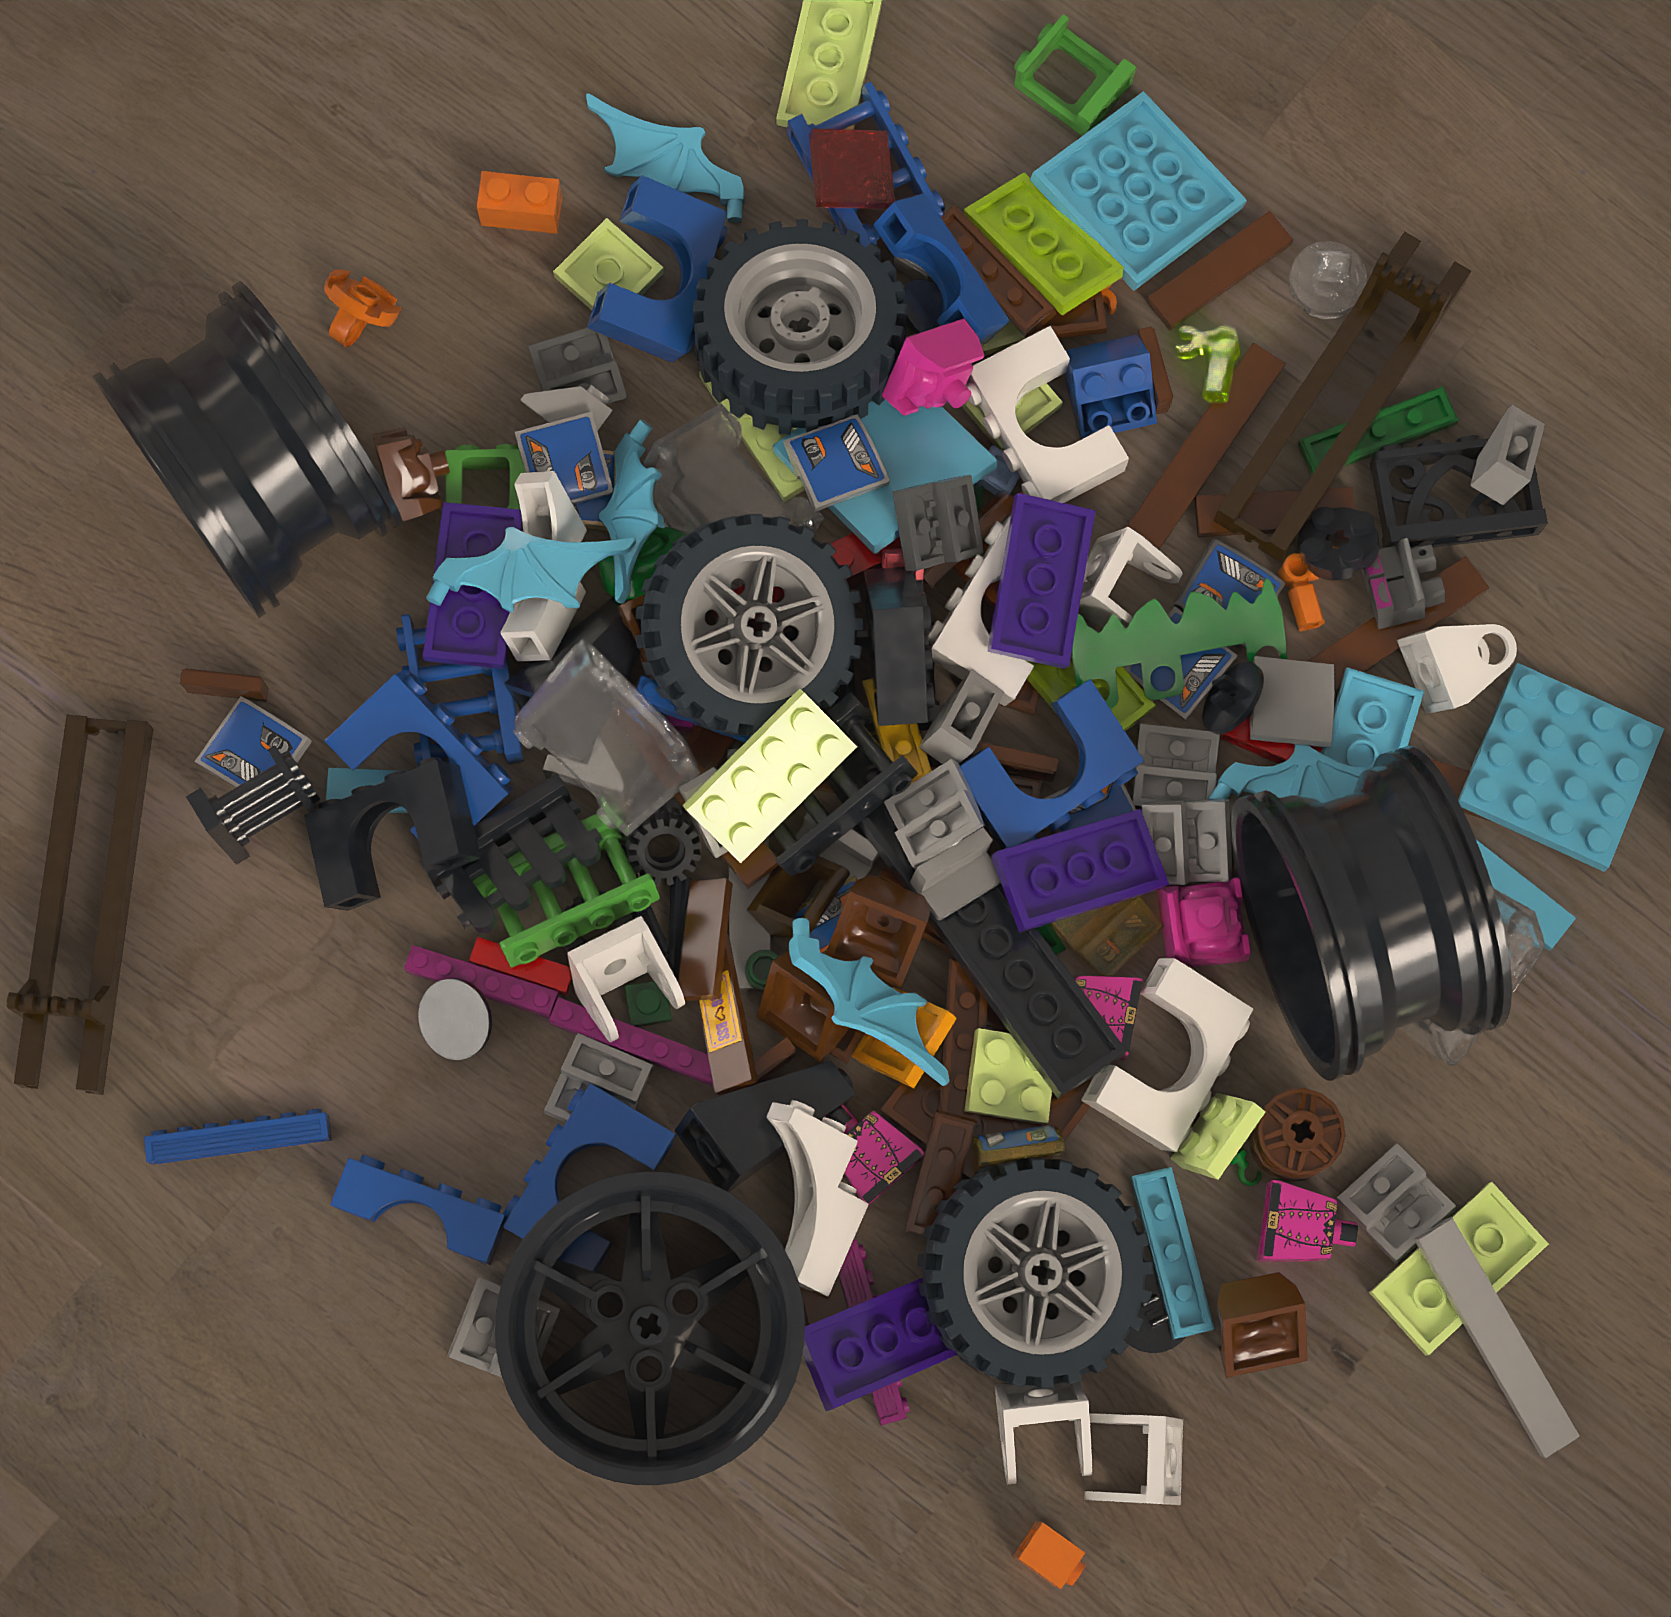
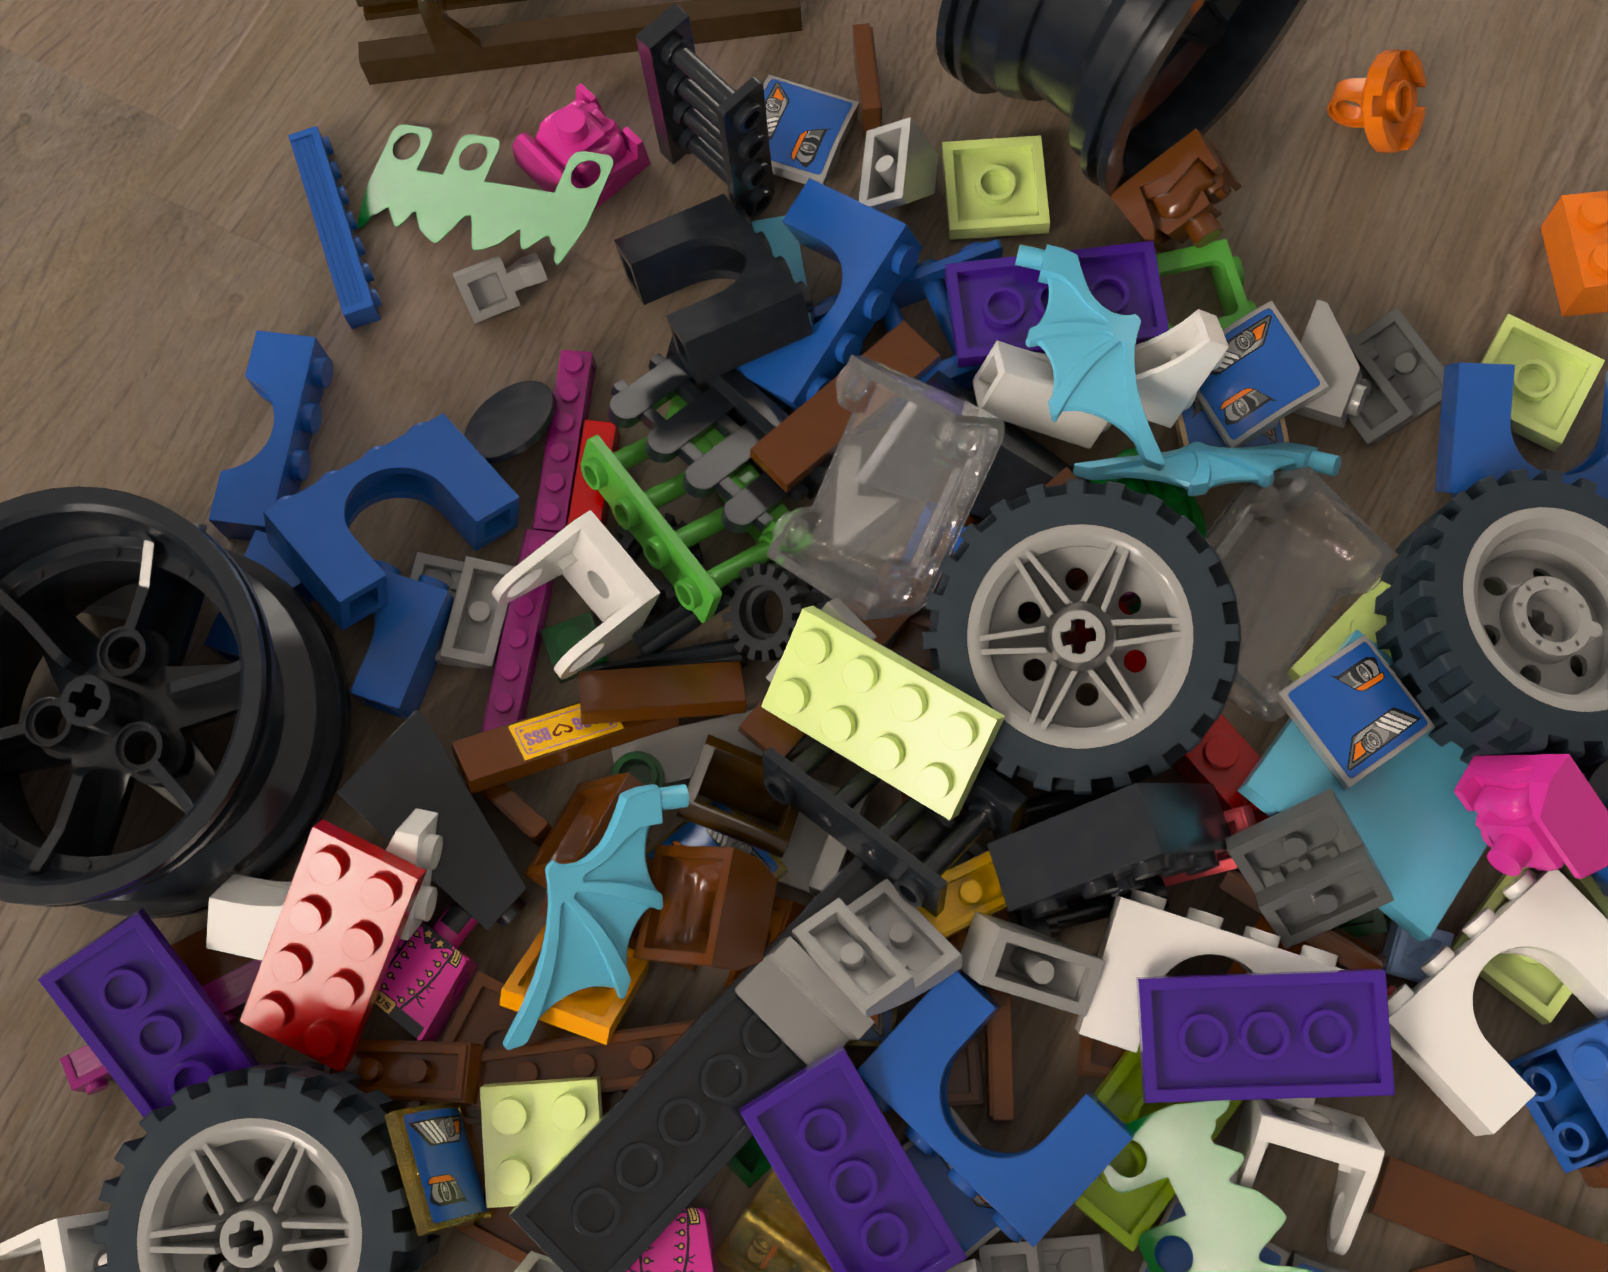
camera: 90 degrees right, 5 degrees down
none -> plate [240,819,427,1072]
none -> blue arch [263,413,519,631]
none -> piece [357,124,614,265]
none -> light grey plate [453,252,548,324]
none -> dark pink brick [512,83,651,211]
none -> reddish brown tile [750,320,940,493]
none -> light grey slope [859,117,938,211]
none -> yellowish green plate [942,135,1050,240]

